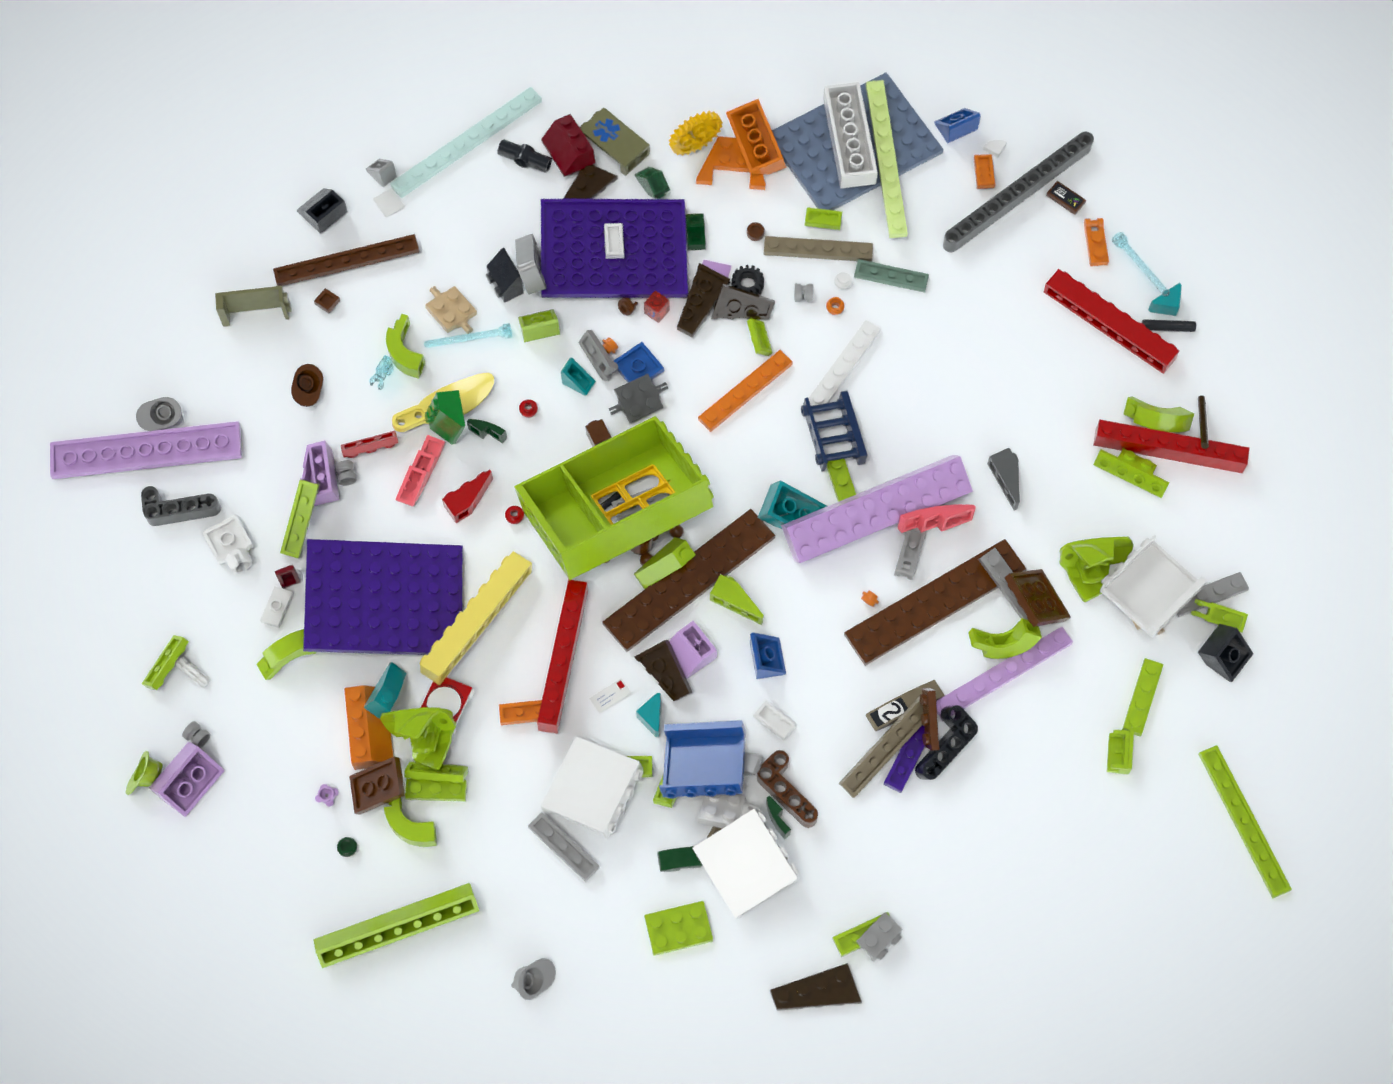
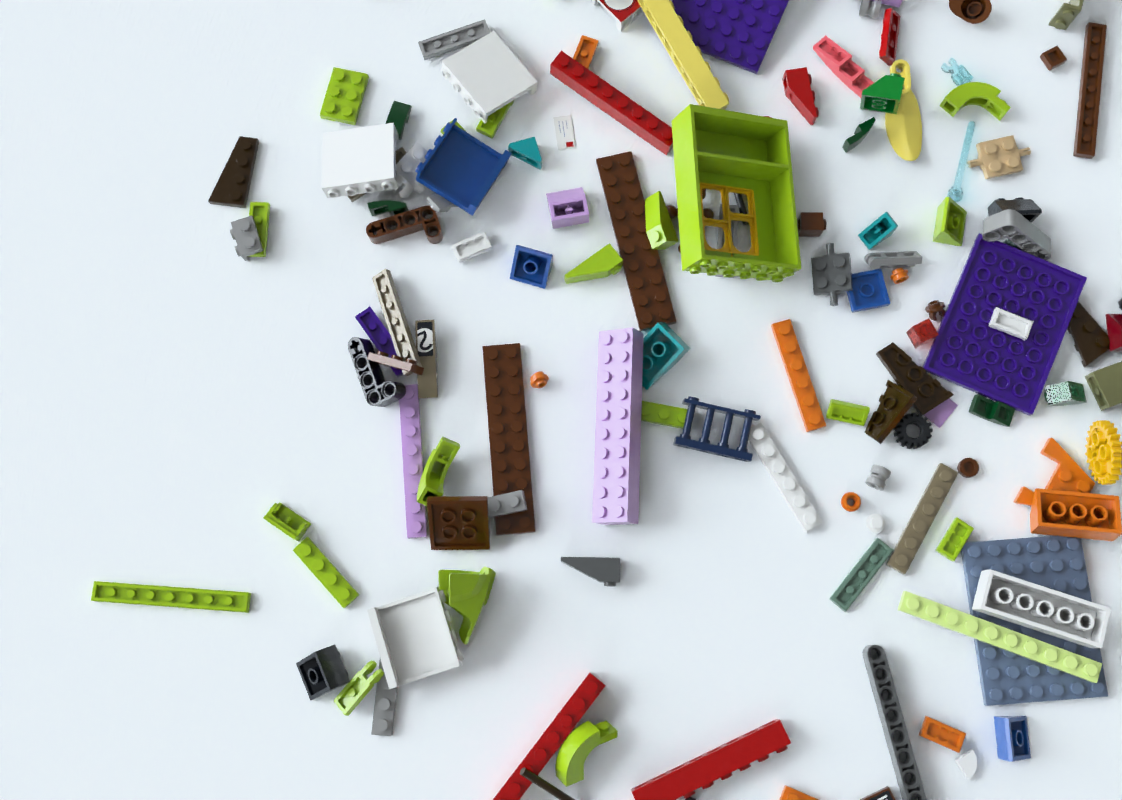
camera: 120 degrees right, 10 degrees up
red plate [519,399,538,418] -> none
dark brown wing [634,640,693,701] -> none
light grey plate [894,528,927,580] -> none
coral slope [898,504,976,533] -> none
lime bracket [1093,449,1170,498] -> none

